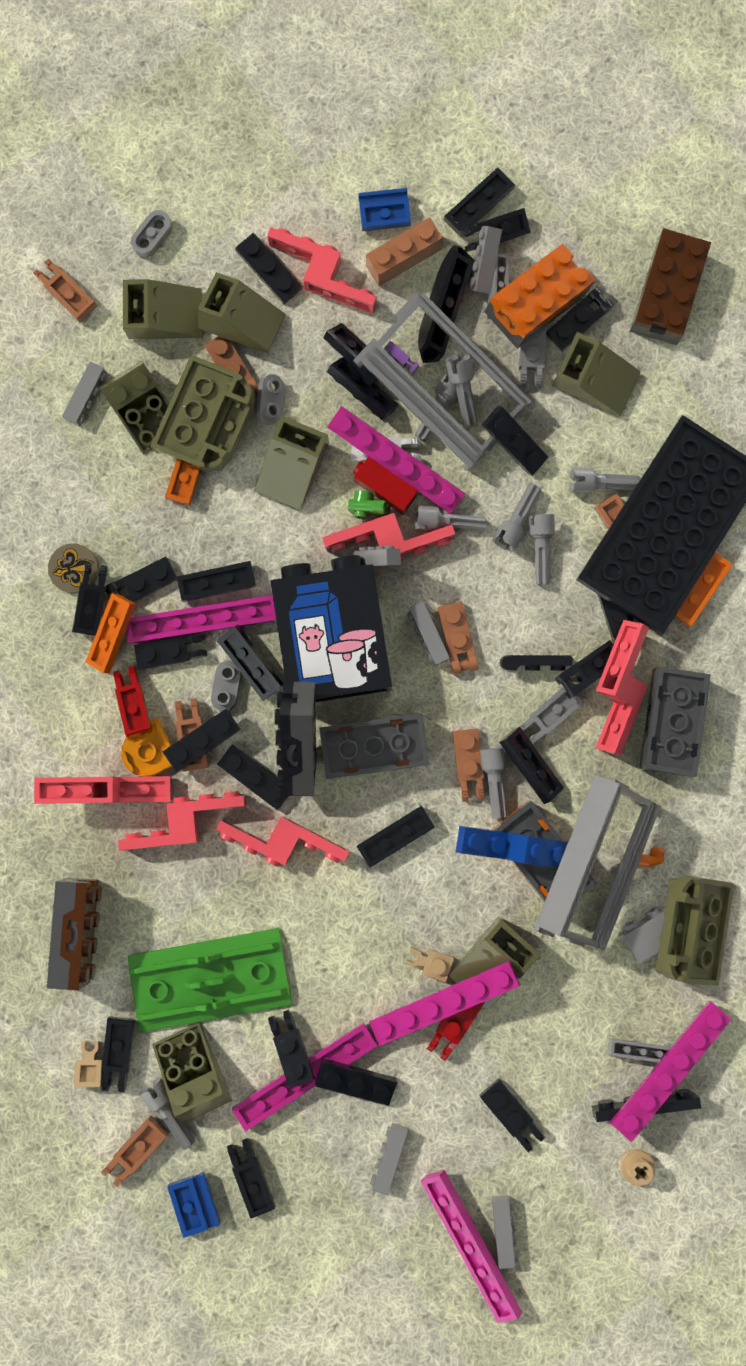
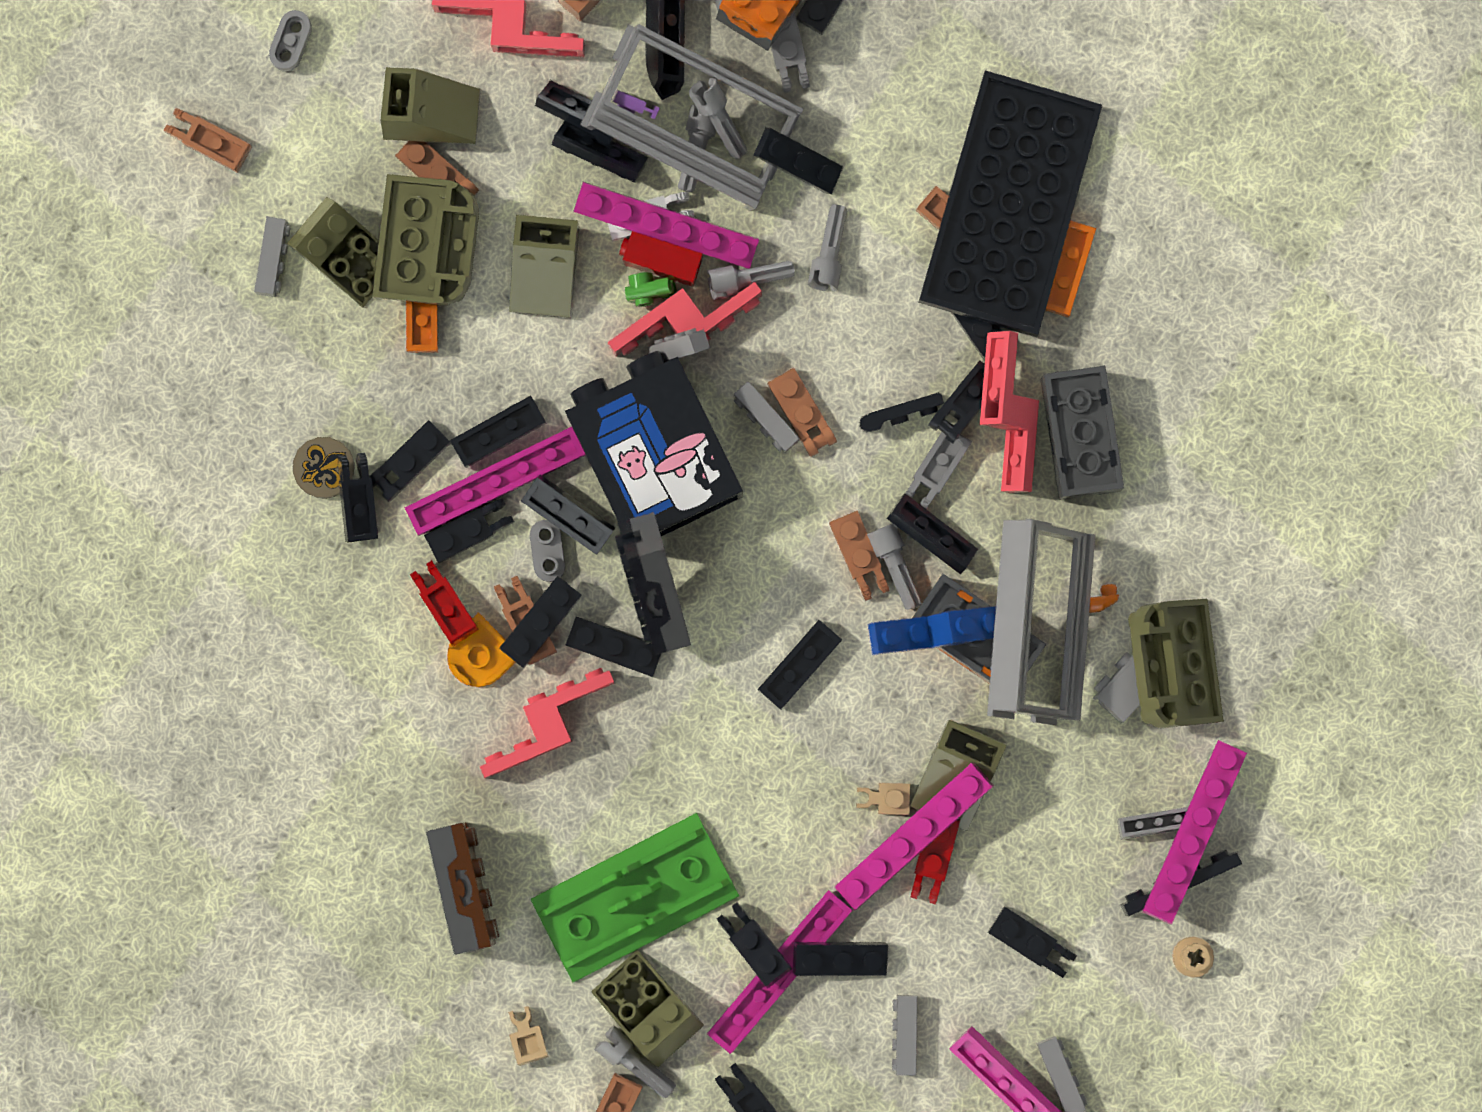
camera: 20 degrees left, 0 degrees up
coral bracket [34,776,172,804] -> none
orange plate [86,593,136,673] -> none
black hinge [101,1016,135,1093] -> none
olive slope [123,279,203,339] -> none
coral bracket [216,816,350,867] -> none
black plate [235,232,302,305] -> none
light grey plate [255,374,285,425] -> none
dark grey piece [319,713,429,779] -> none
light grey piece [529,514,555,585] -> none
olive slope [552,332,641,417] -> none
light grey piece [569,467,641,493] -> none

